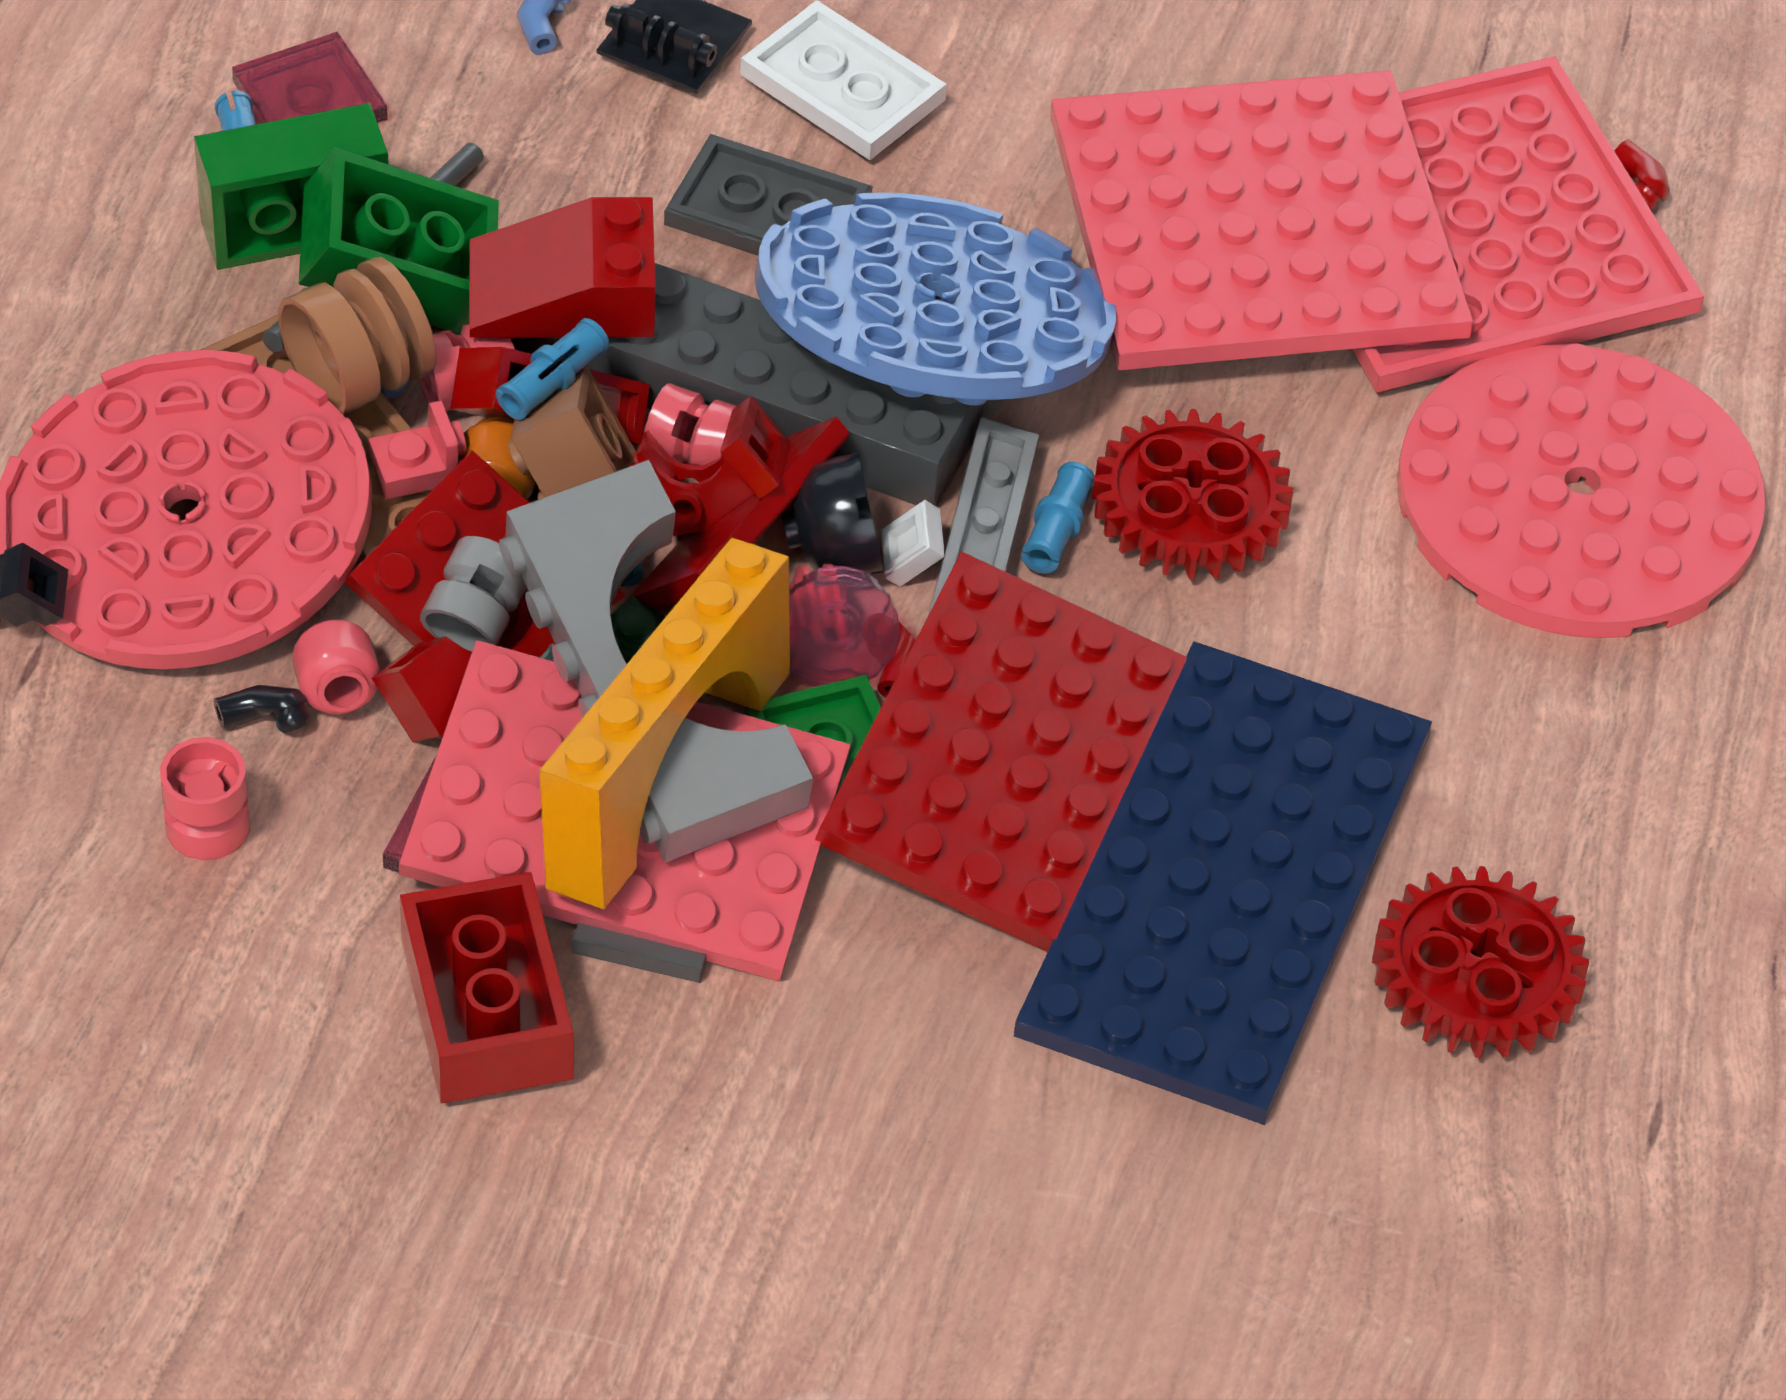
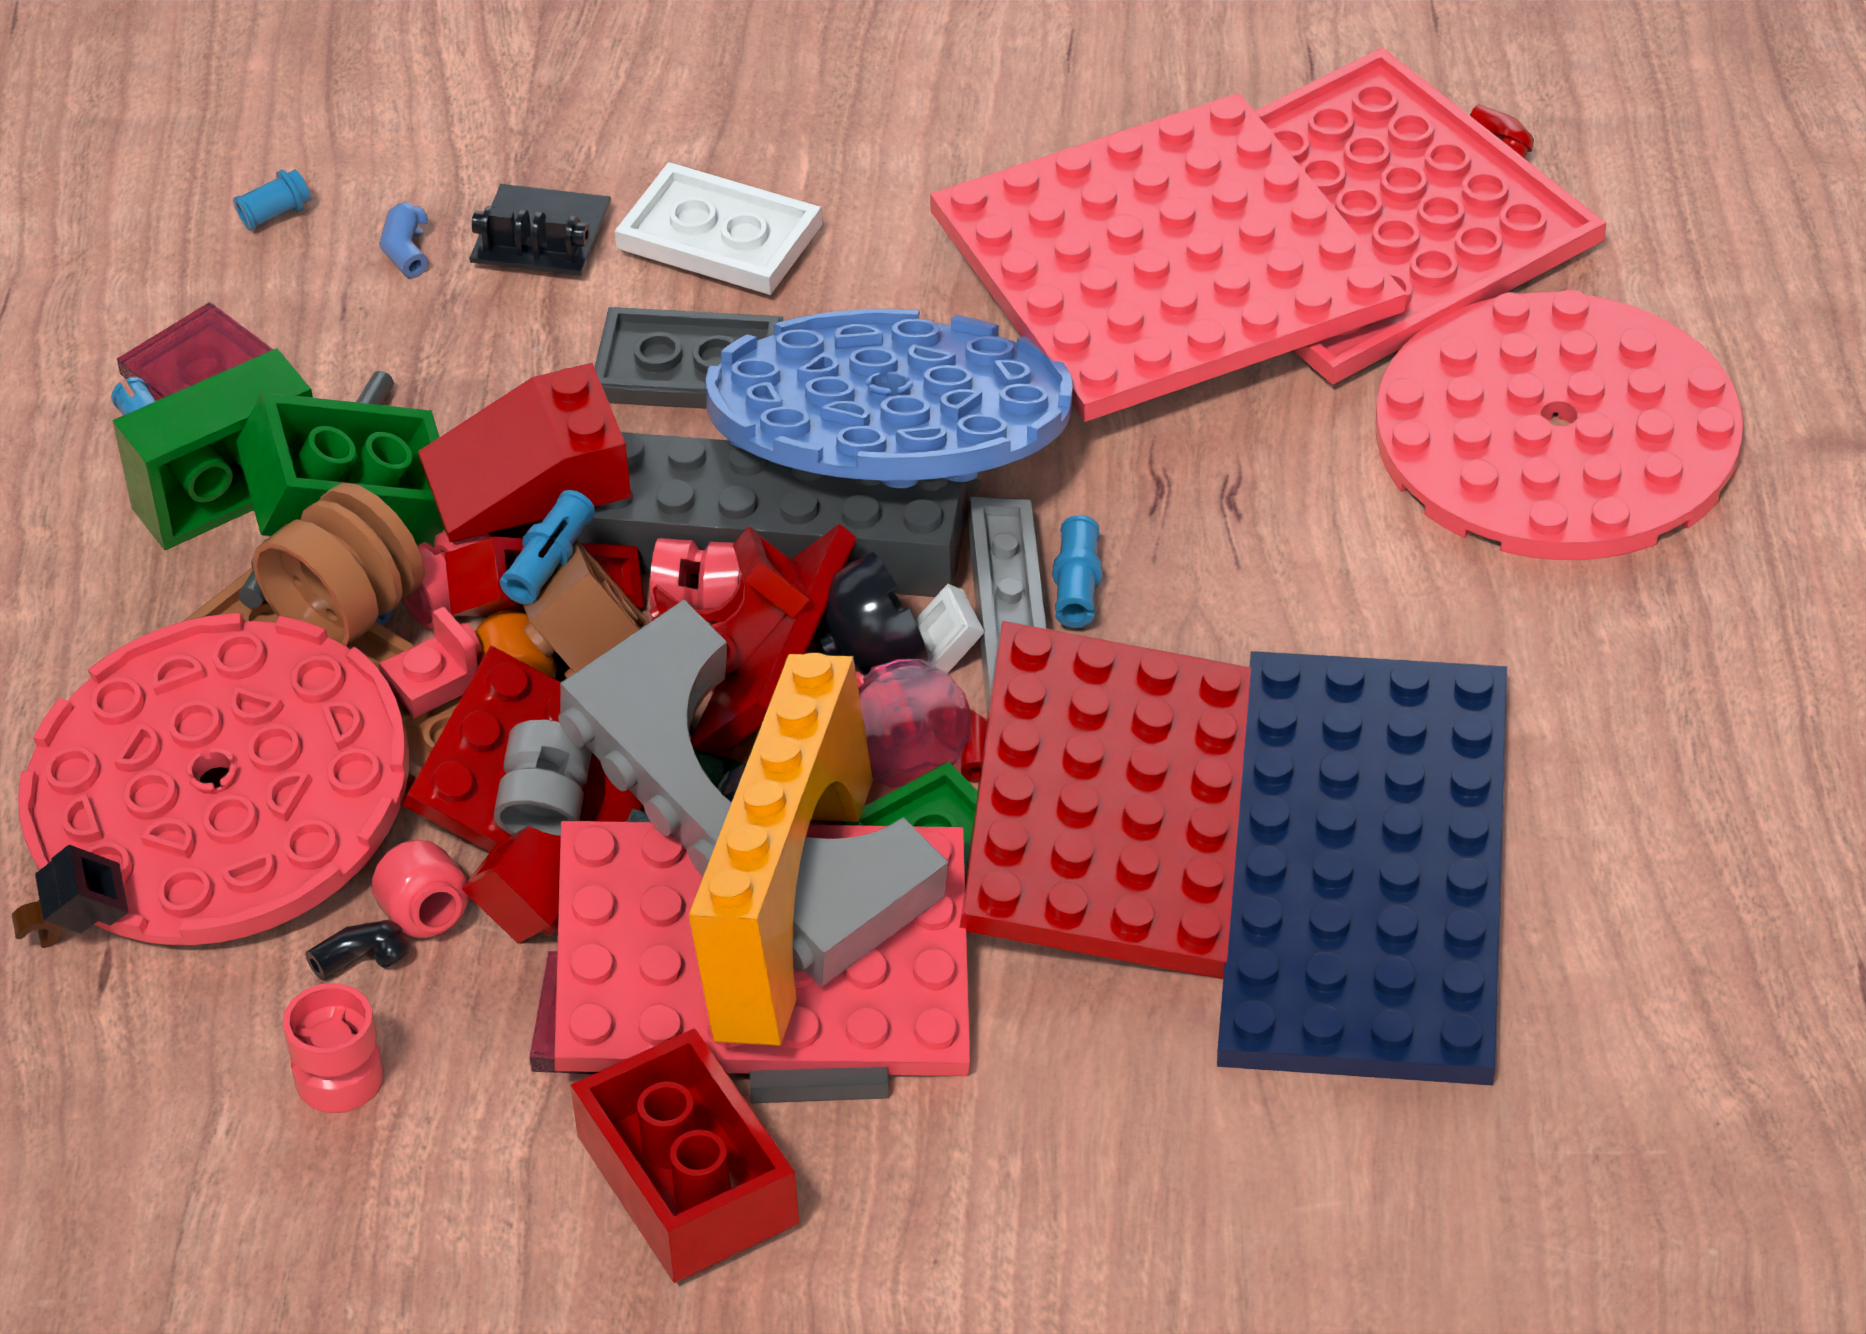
camera: 10 degrees left, 5 degrees down
red gear [1092,409,1293,579] -> none
red gear [1372,866,1589,1058] -> none

